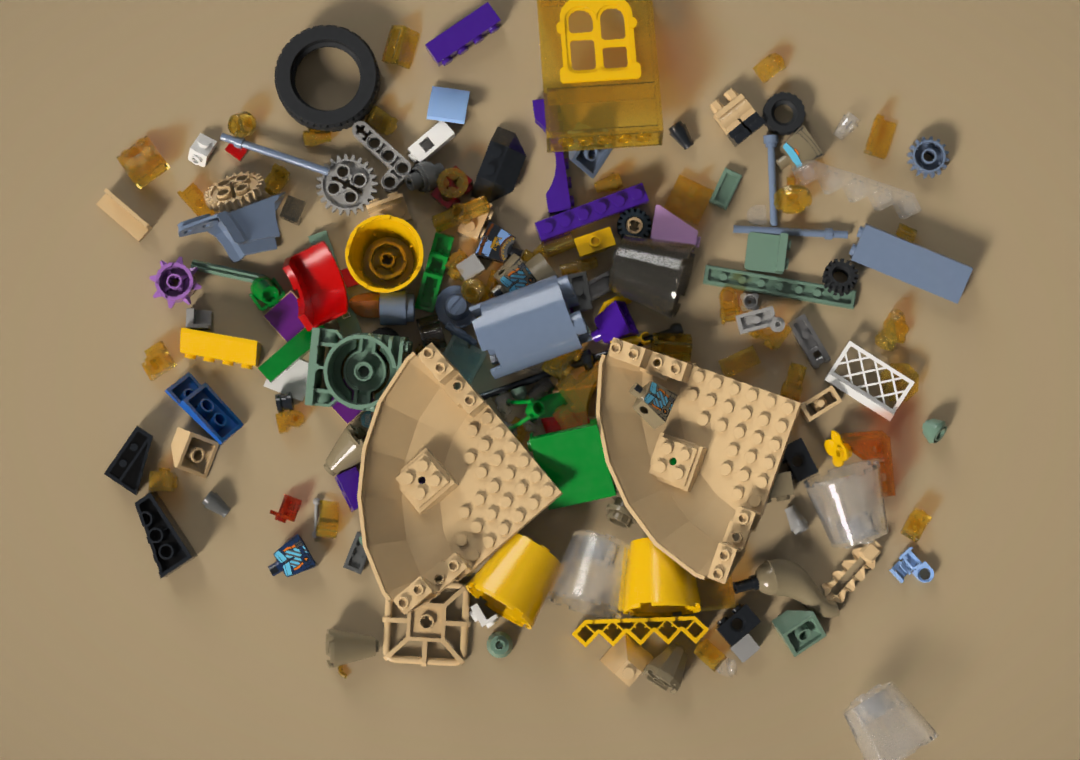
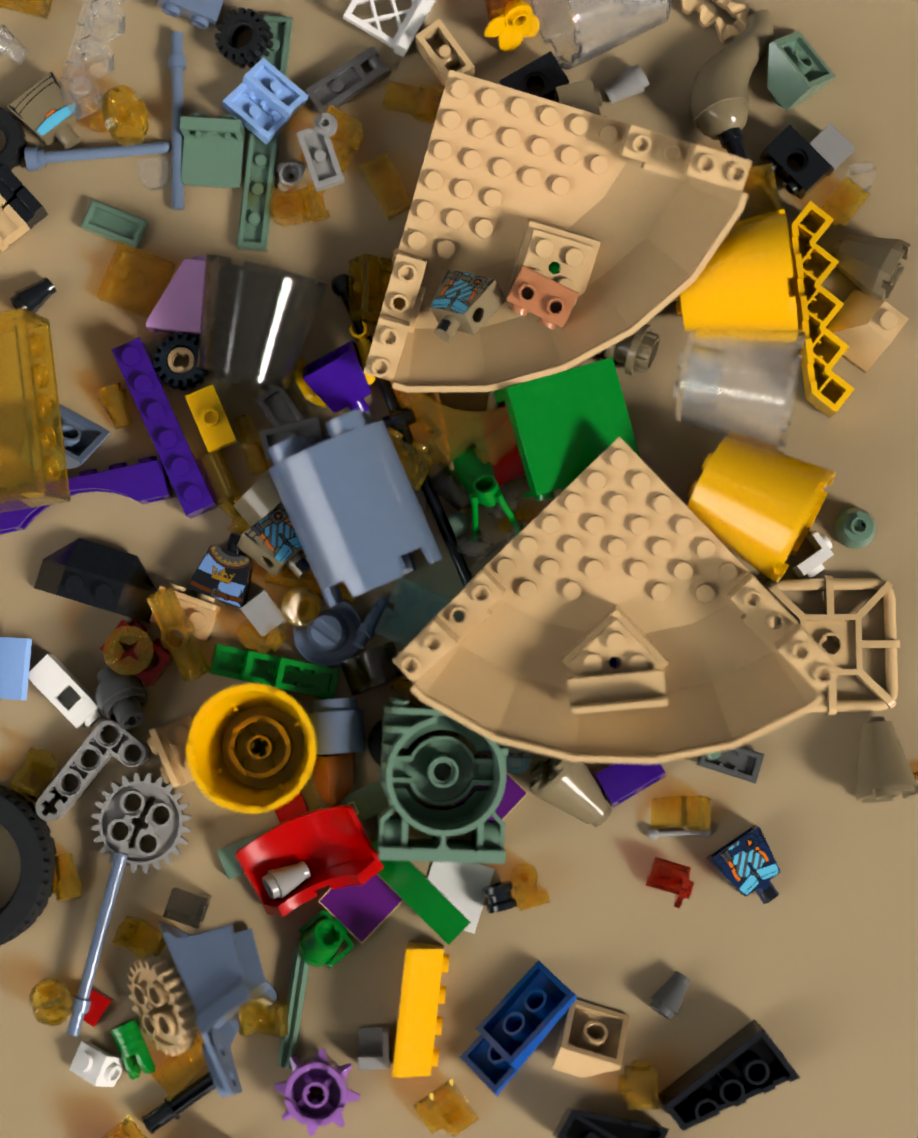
camera: 90 degrees left, 0 degrees up
none -> green hinge [110,1018,156,1080]
none -> black axle [141,1072,216,1134]
none -> light blue slope [222,58,308,145]
none -> clear yellow bracket [238,997,288,1038]
none -> light grey cone [262,861,311,899]
none -> nougat brick [506,265,579,330]
none -> tan panel [568,669,668,714]

